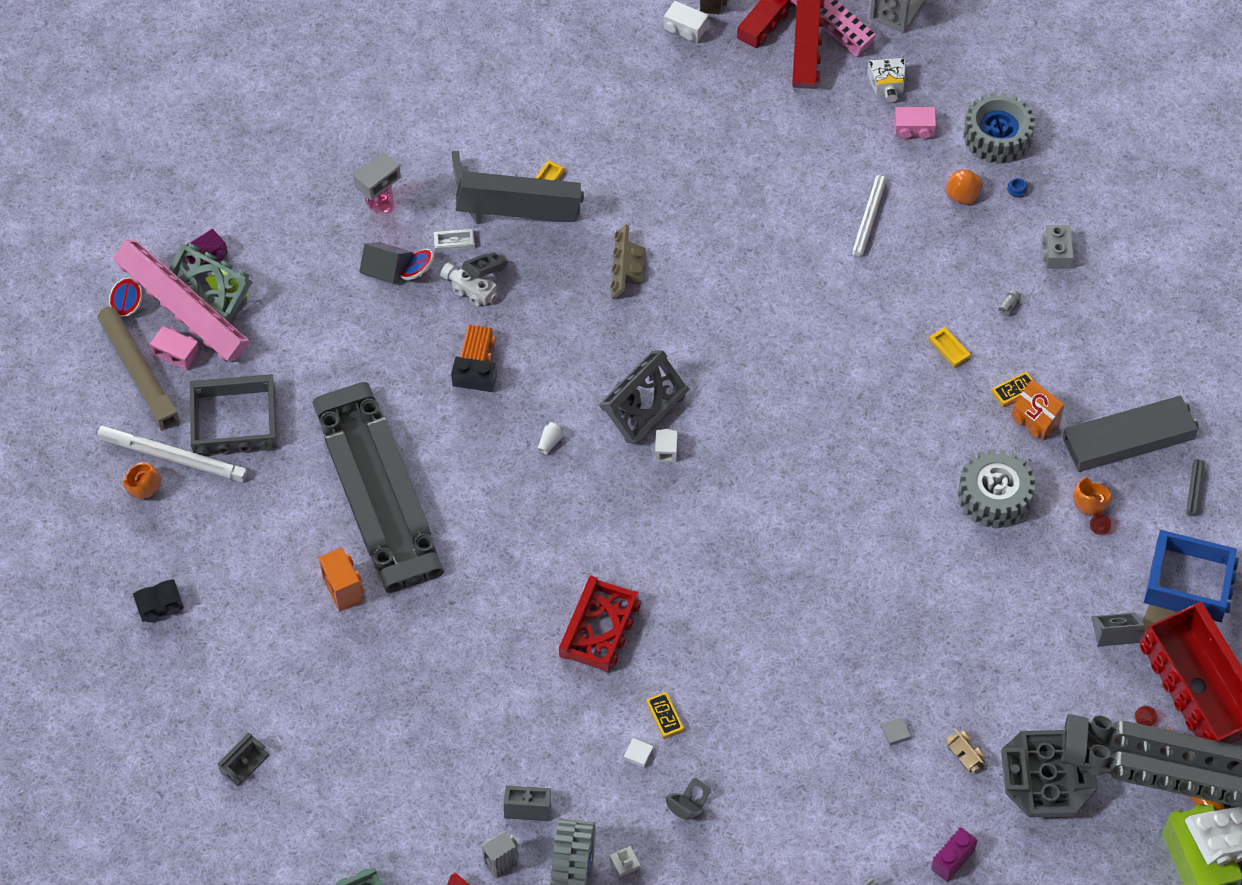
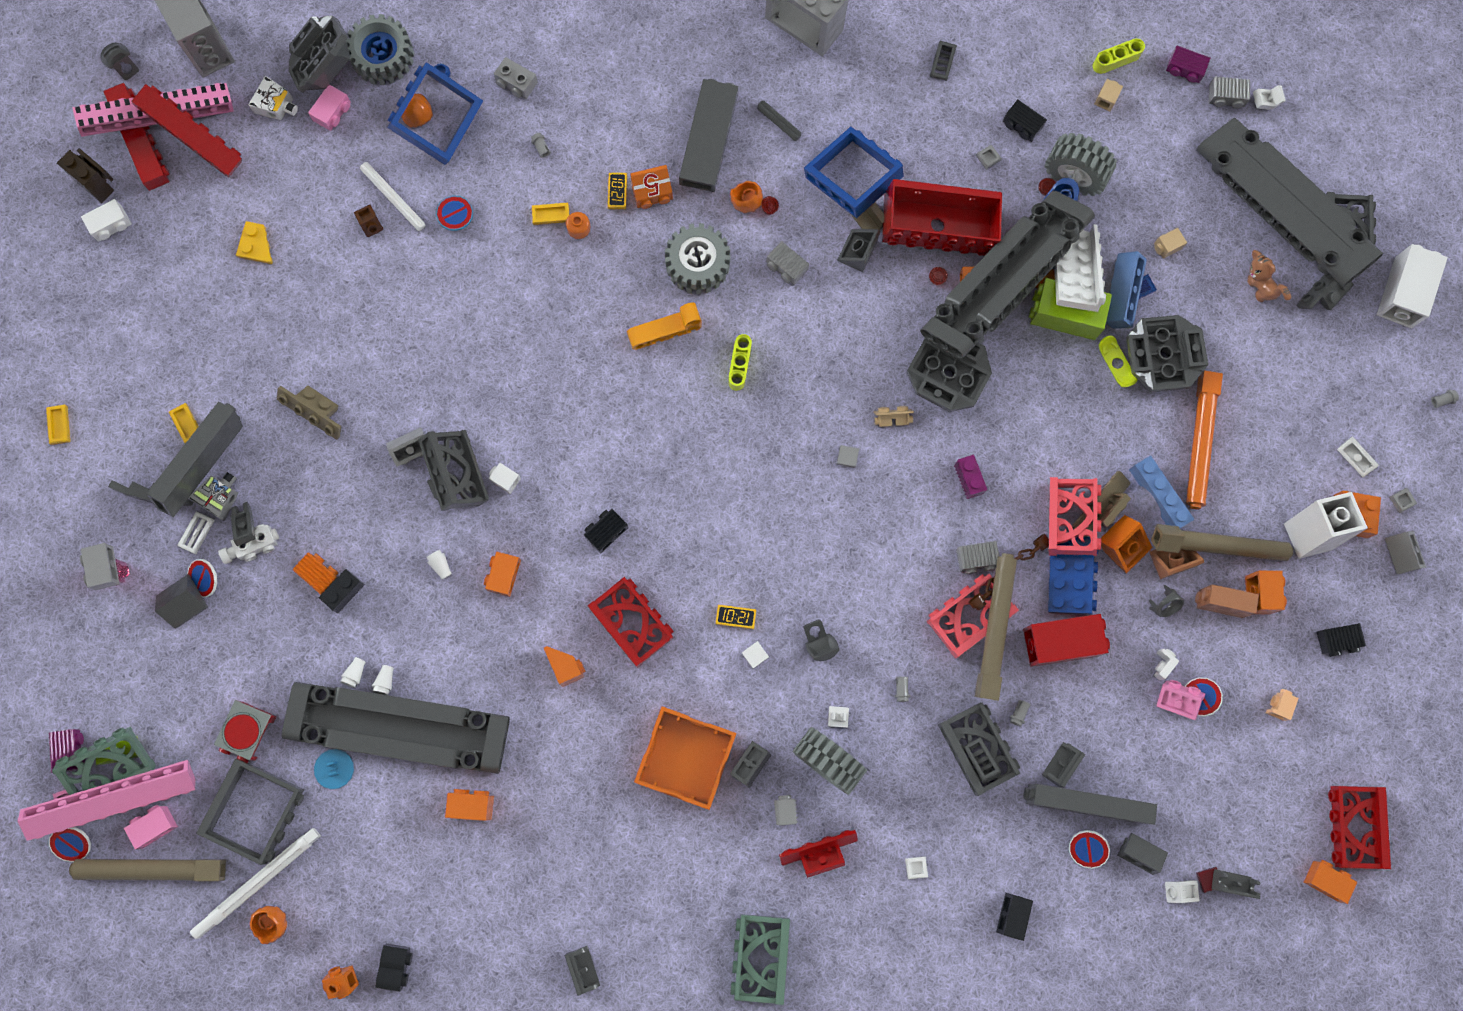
camera: 65 degrees left, 20 degrees up
none -> yellow tile [46,404,71,445]
none -> torso [189,472,238,521]
none -> panel [214,700,277,763]
none -> yellow wing [236,221,273,264]
none -> dark grey piece [289,16,350,93]
none -> dark azure piece [314,749,354,789]
none -> orange brick [322,966,359,999]
none -> white cone [341,657,366,688]
none -> reddish brown bracket [354,204,383,237]
none -> white cone [372,665,394,695]
none -> light grey brick [386,427,425,467]
none -> blue window [387,62,483,165]
none -> piece [436,196,473,231]
none -> orange brick [484,551,521,597]
none -> orange slope [544,646,586,687]
none -> orange head [566,212,591,239]
none -> black brick [584,509,629,554]
none -> light orange beam [627,302,702,350]
none -> orange tile [634,706,737,810]
none -> neon yellow beam [728,334,752,391]
none -> light grey brick [766,241,809,285]

